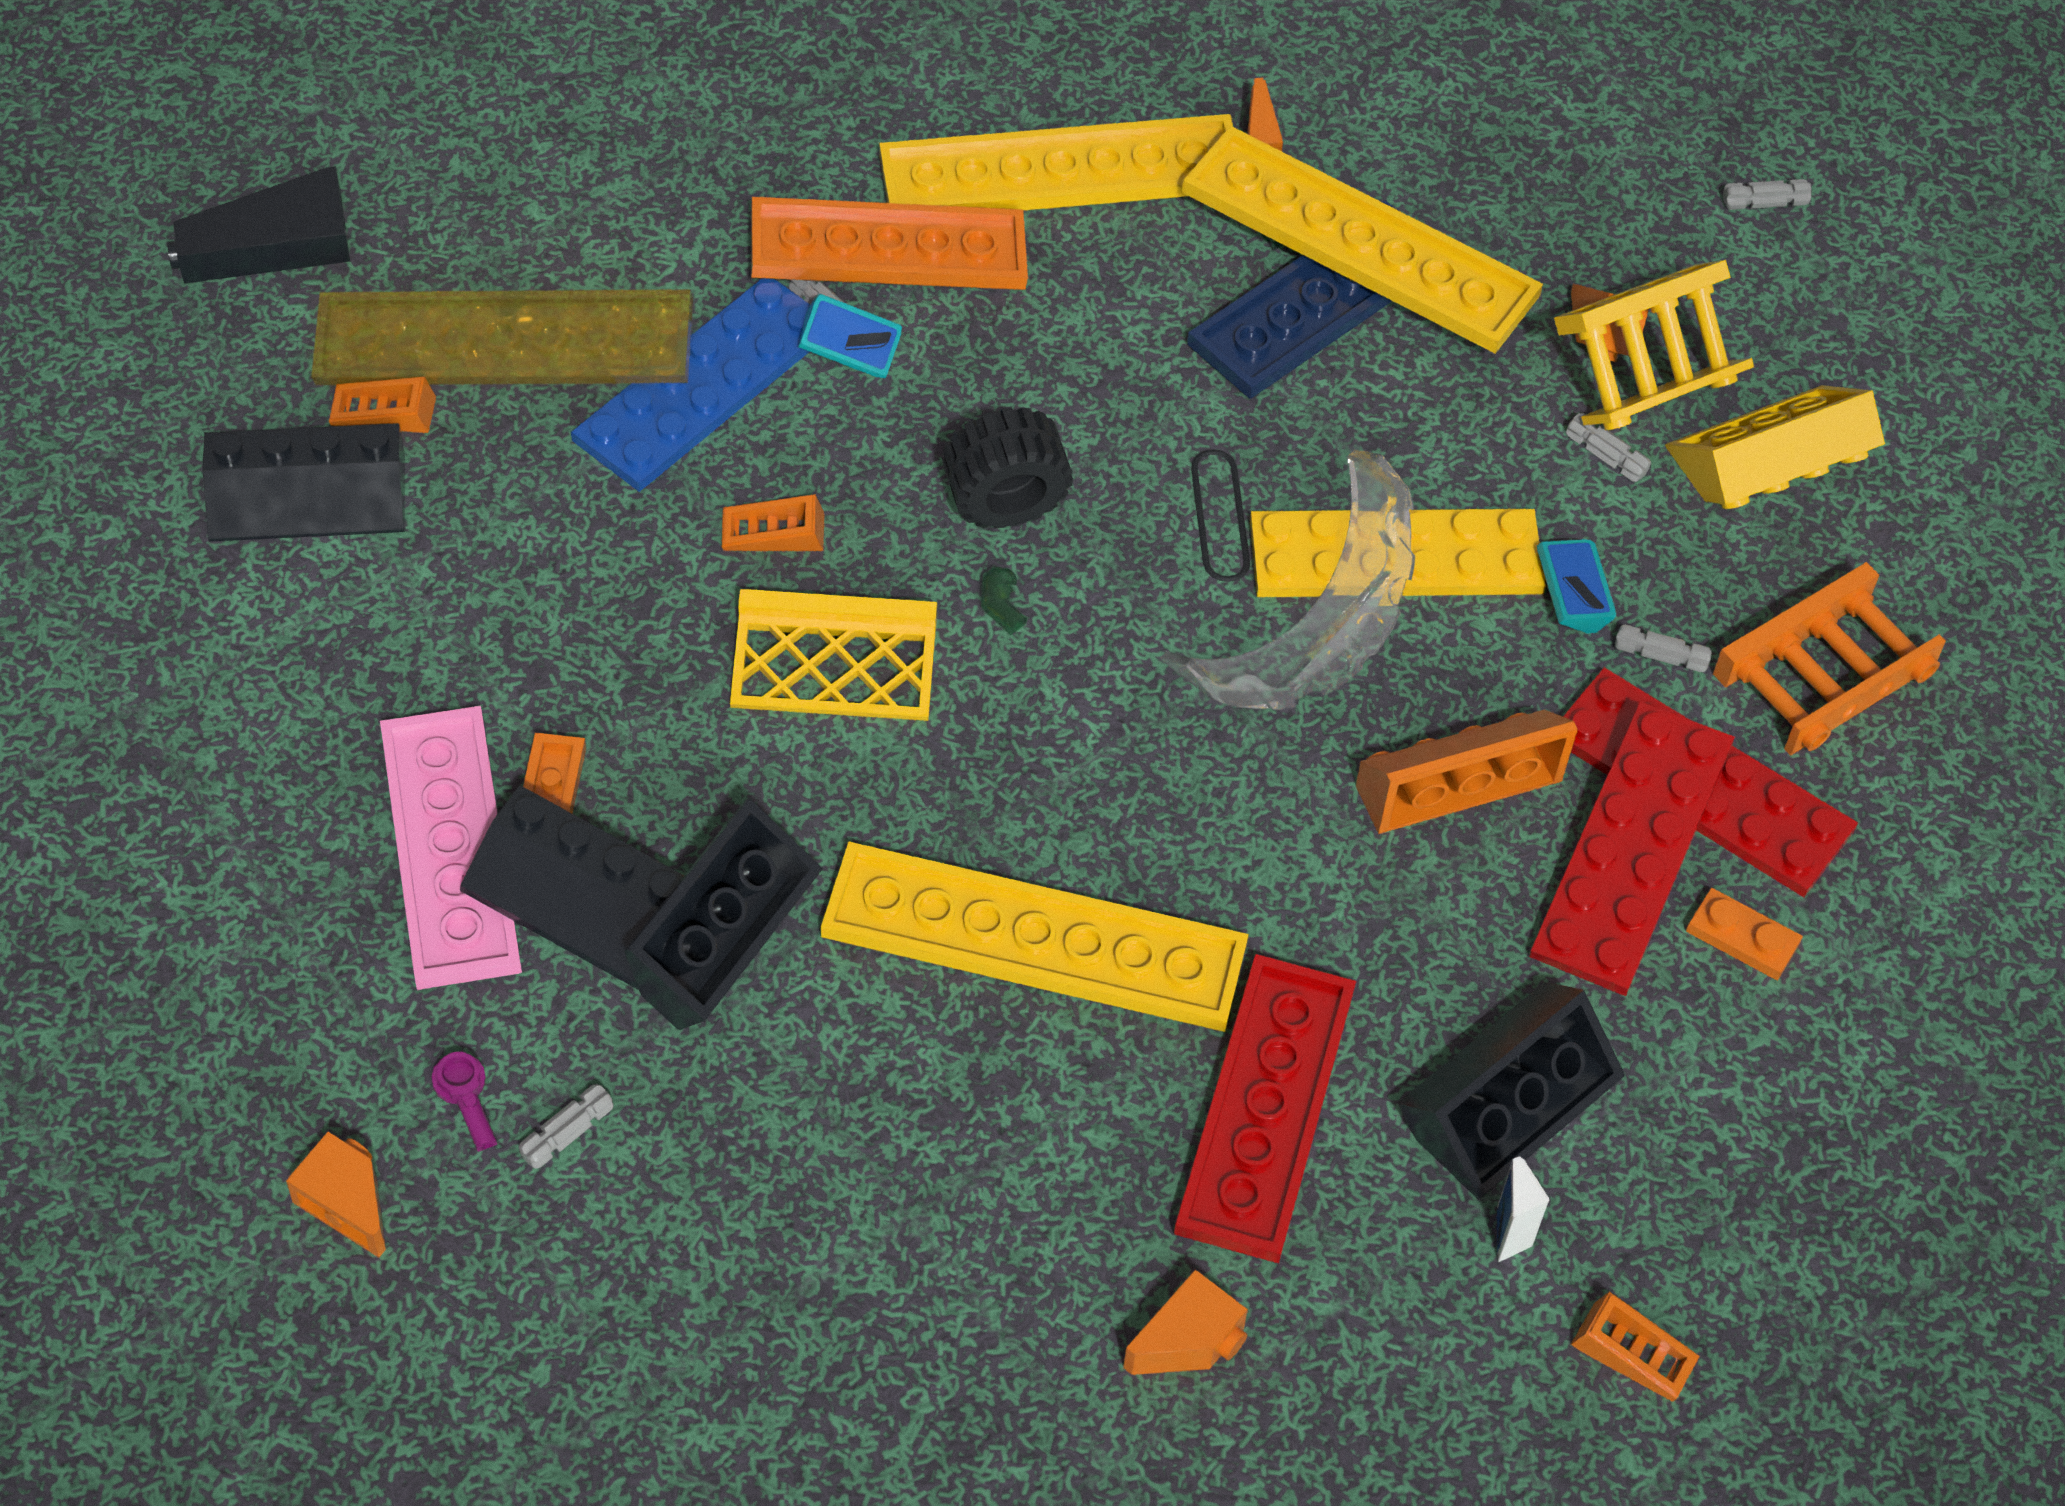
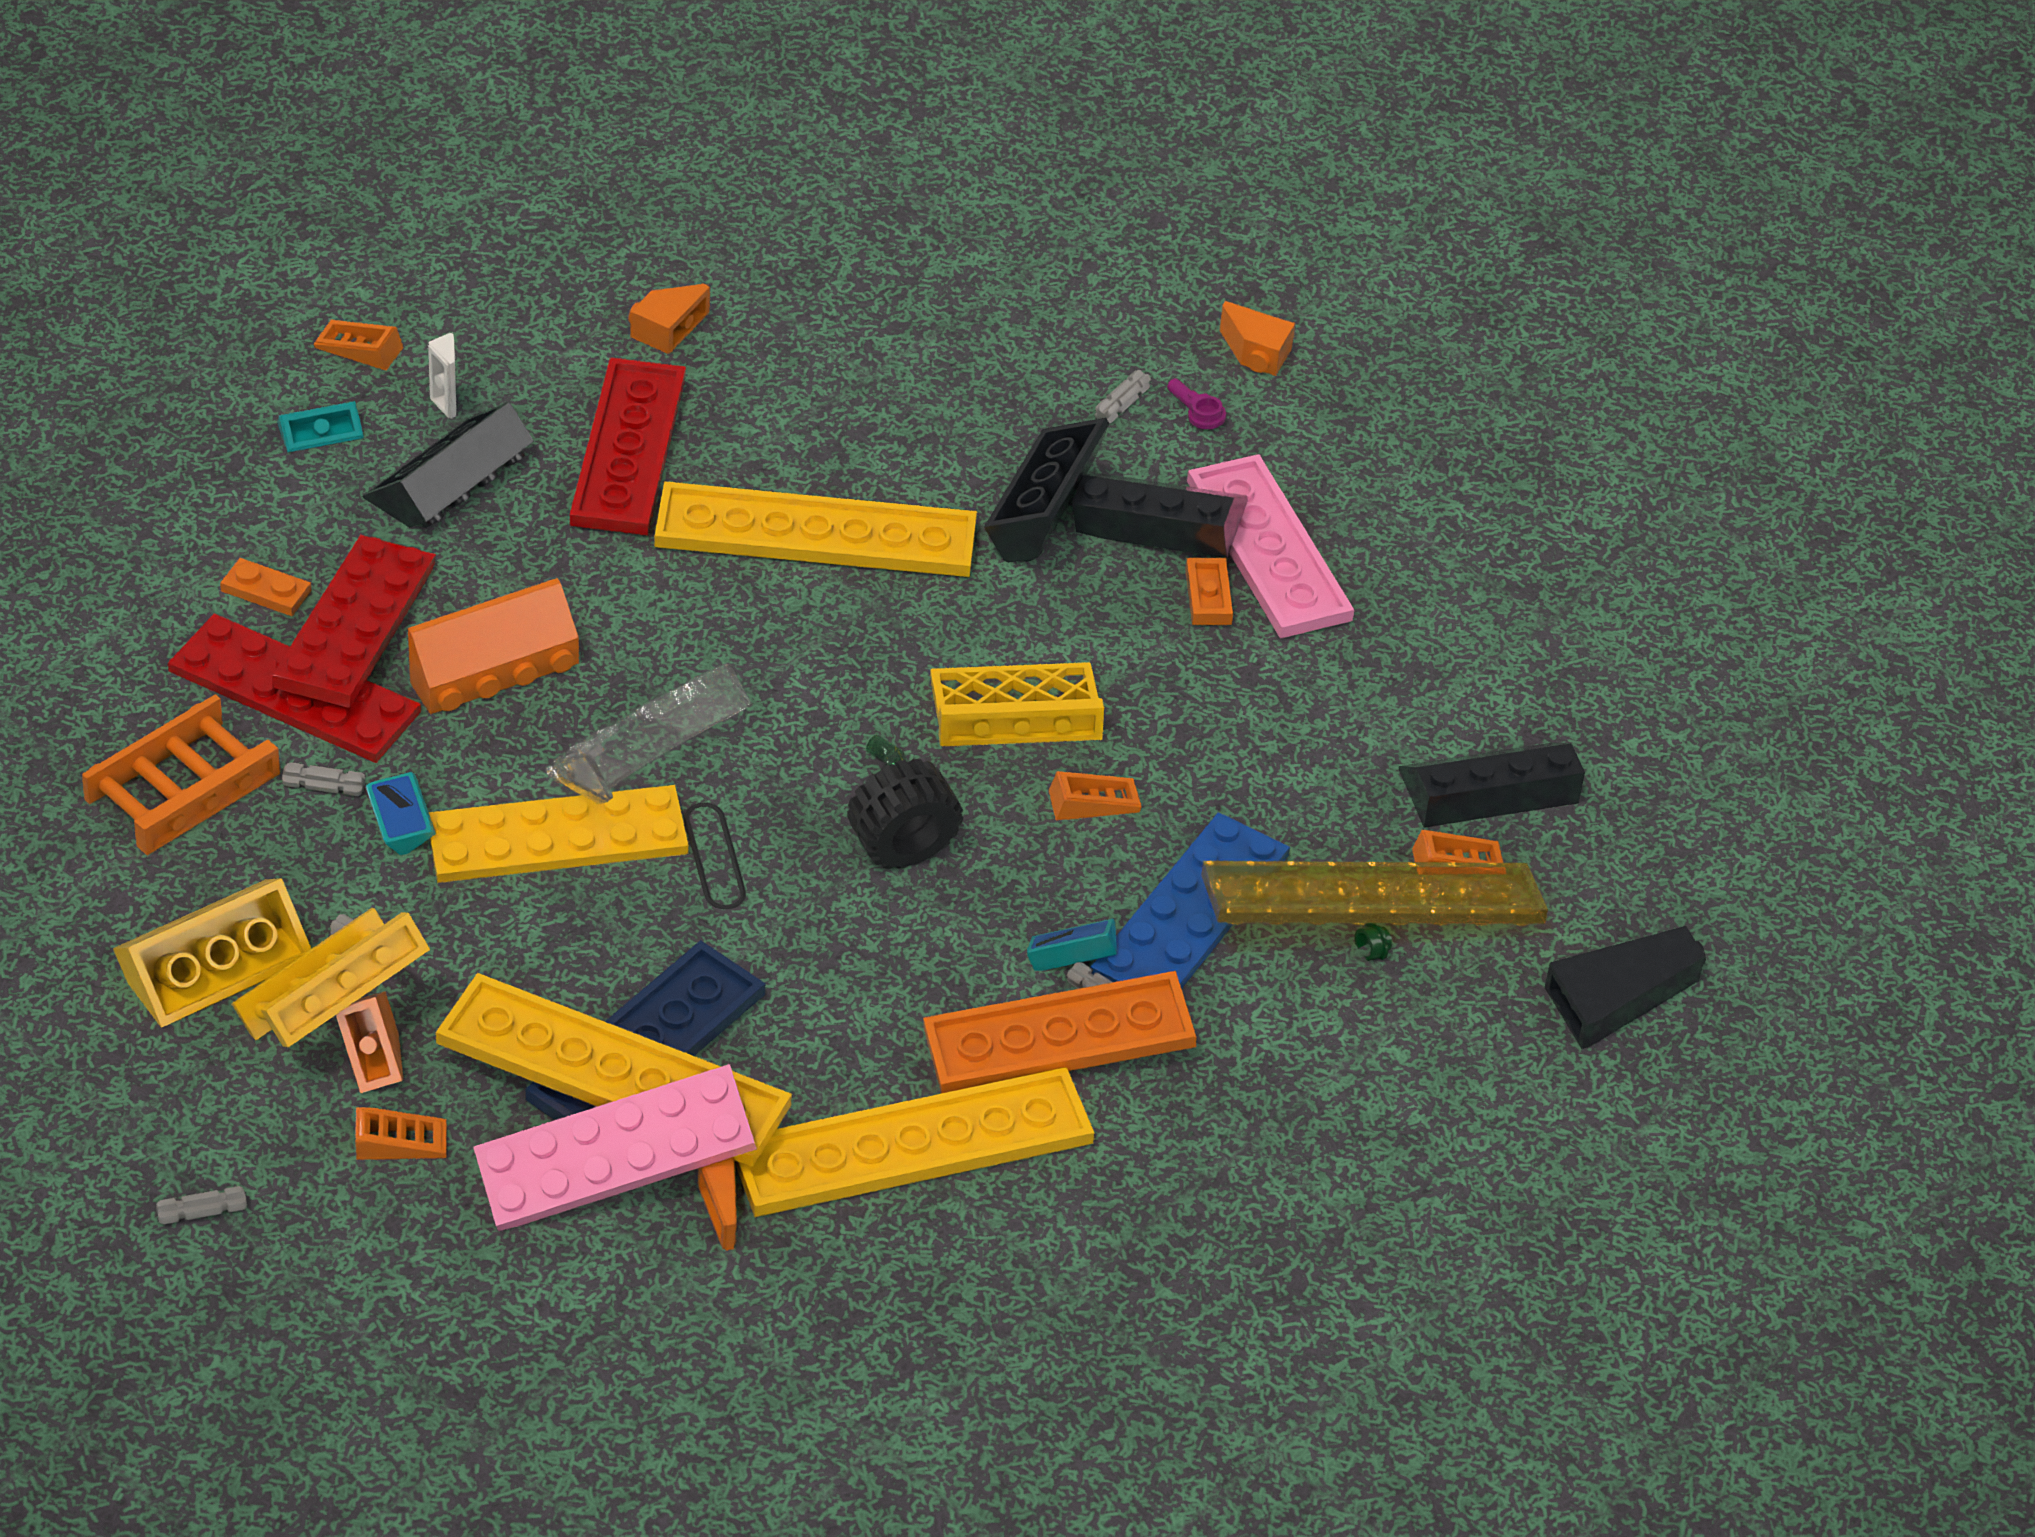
camera: 170 degrees right, 10 degrees down
none -> teal slope [277,401,364,452]
none -> orange slope [355,1107,447,1160]
none -> bright pink plate [473,1064,757,1231]

